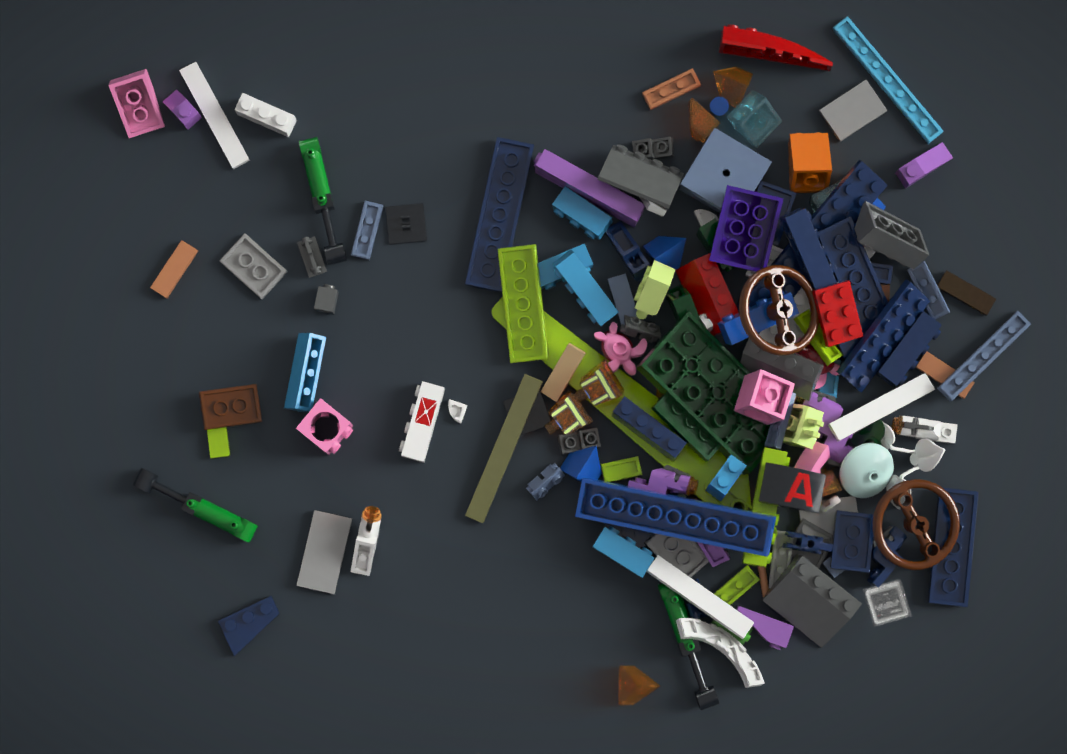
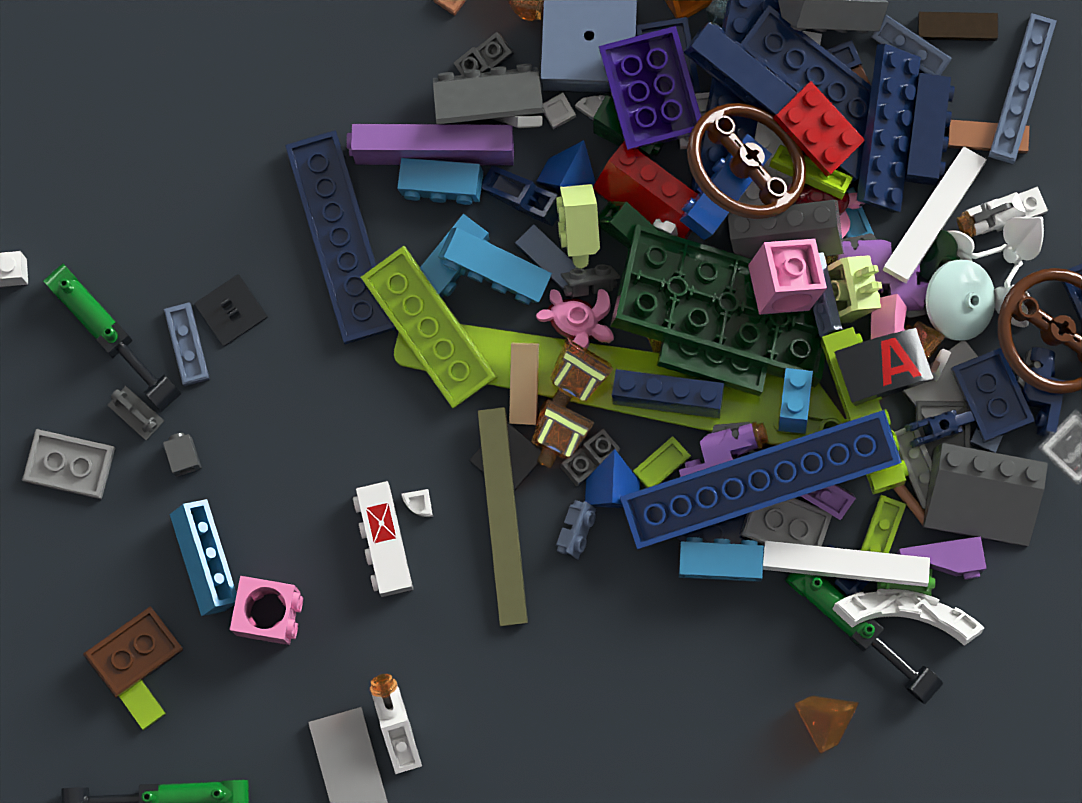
camera: 20 degrees left, 5 degrees down
none -> white tile [543,93,576,129]

